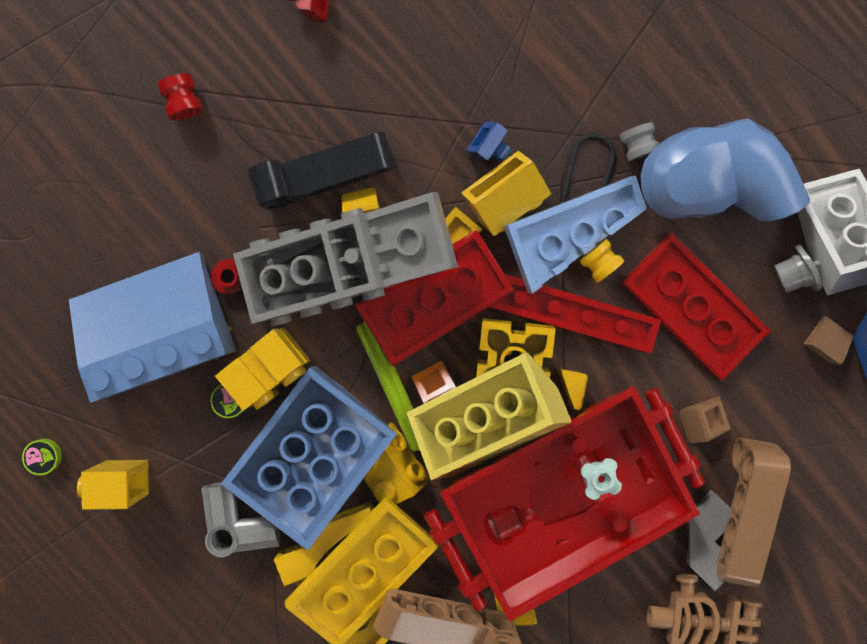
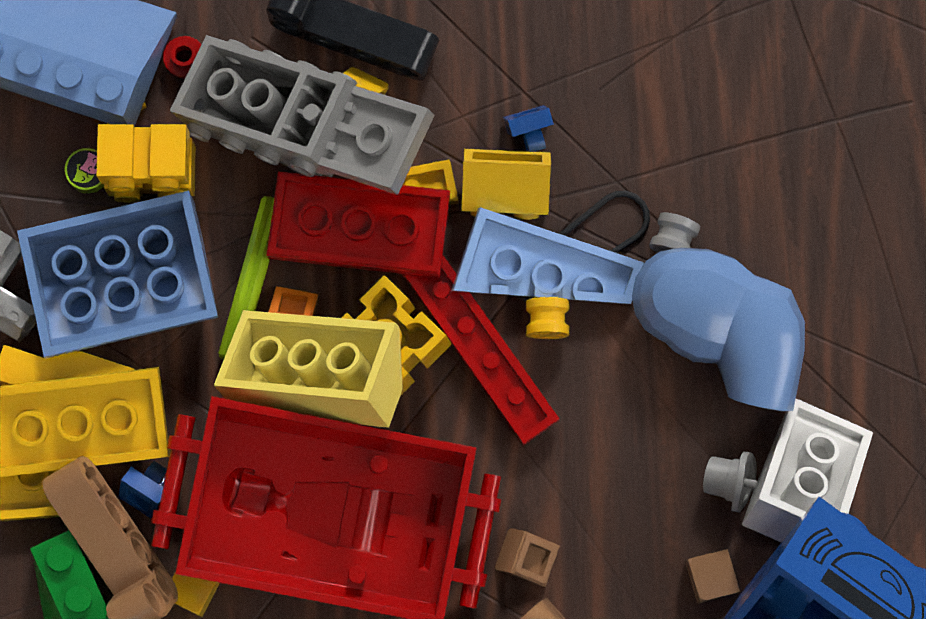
camera: 35 degrees right, 10 degrees down
yellow bracket [364,423,429,504] -> none
yellow slope [557,368,588,410] -> none
light aqua plate [581,458,622,500] -> none
red tile [620,232,771,381] -> none
none -> blue tile [118,461,167,519]

